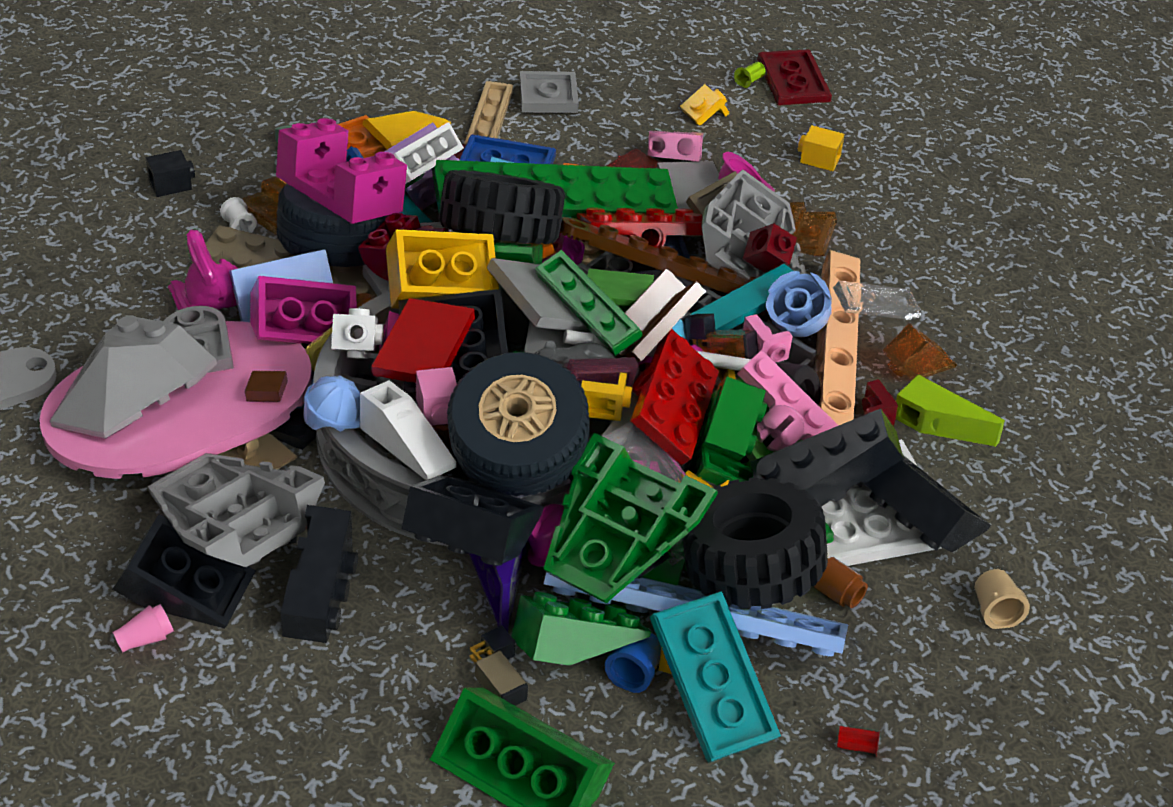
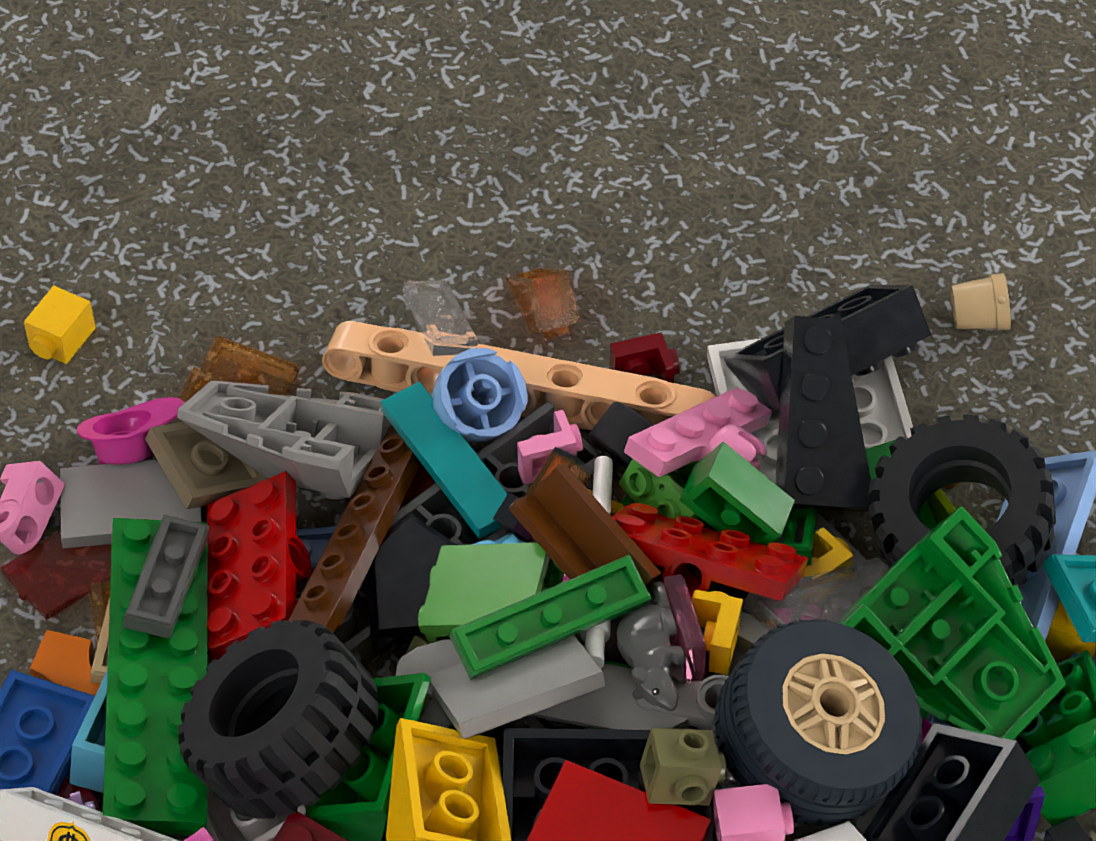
camera: 80 degrees left, 10 degrees up
dark red brick [743,223,797,273] -> none
lime slope [895,374,1005,447] -> none
none -> dark grey tile [123,515,210,639]
none -> olive brick [640,728,726,806]

